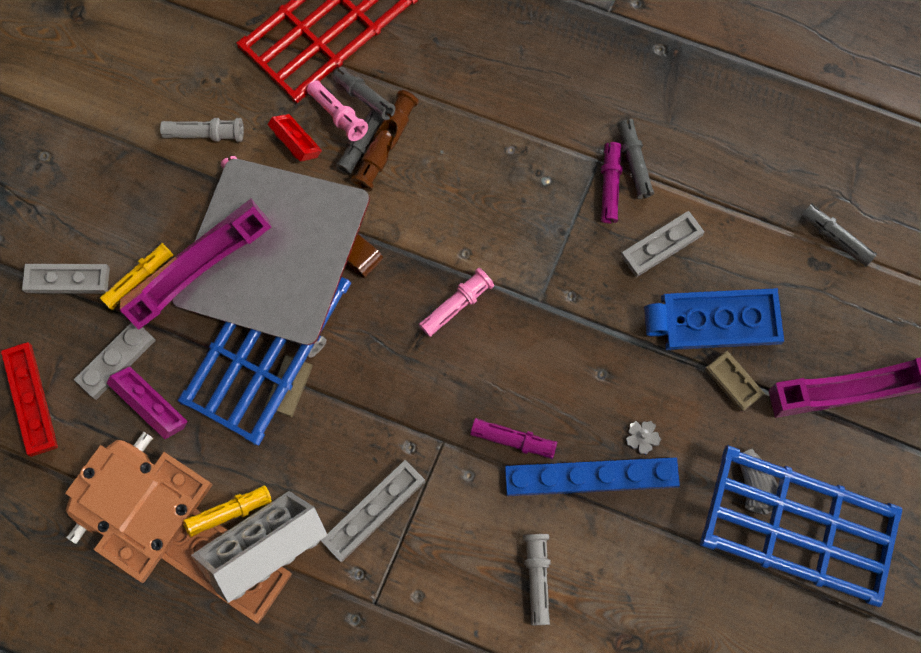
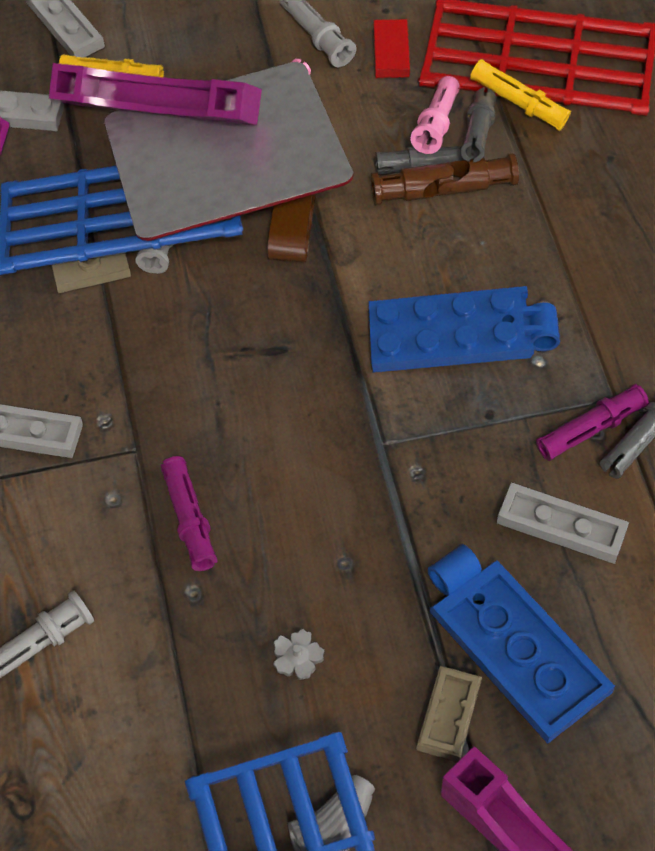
camera: 55 degrees right, 15 degrees down
red plate [267,114,322,162] -> none
bright pink pin [419,268,494,337] -> none
blue plate [505,457,680,496] -> none
none -> blue hinge [369,286,560,373]
none -> red tile [374,19,410,78]
none -> yellow pin [470,59,571,131]

